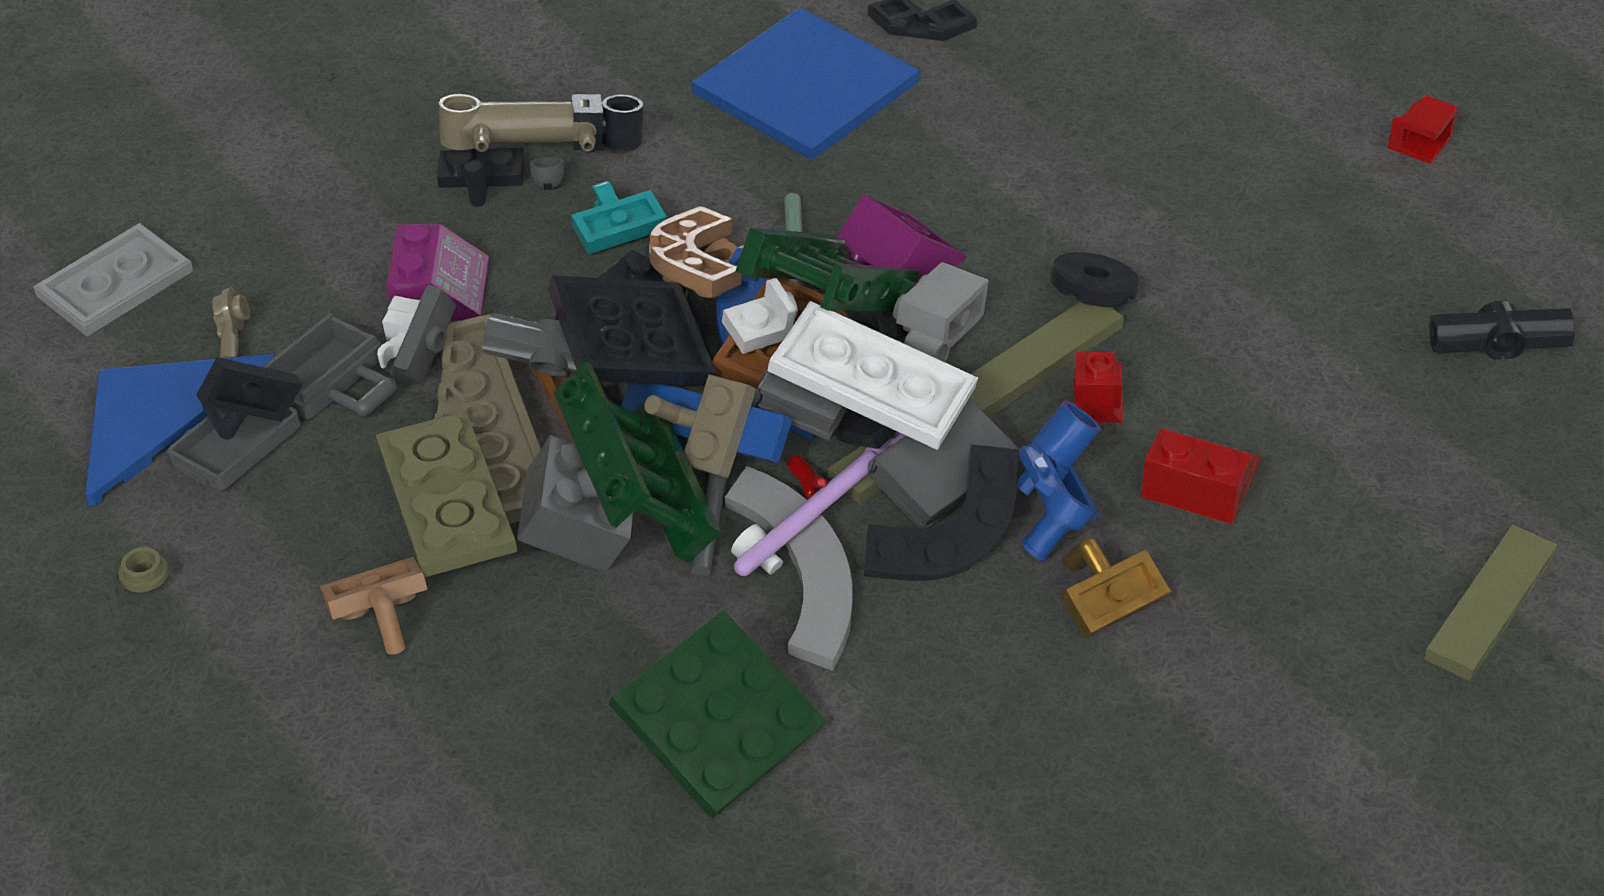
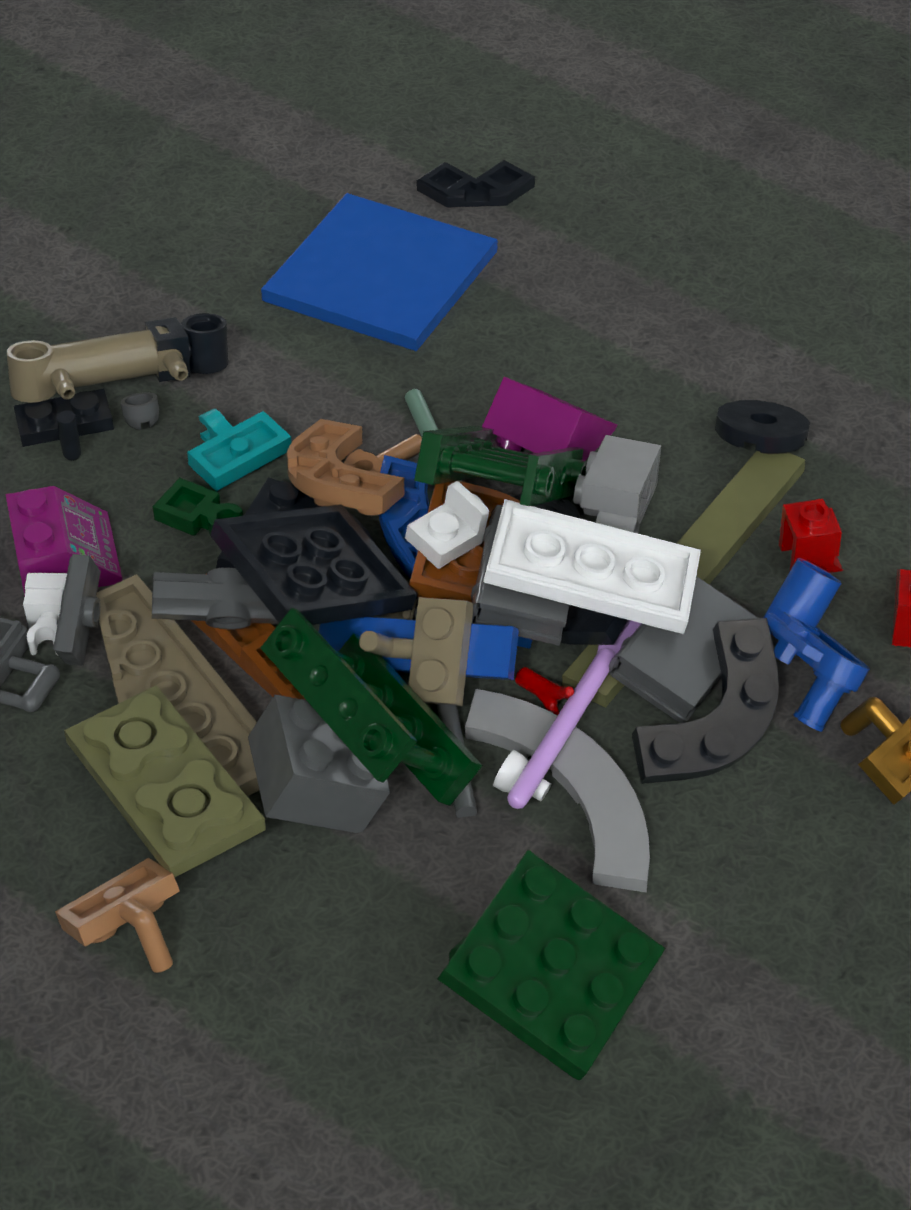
camera: 15 degrees left, 0 degrees up
none -> dark green plate [152,477,243,536]

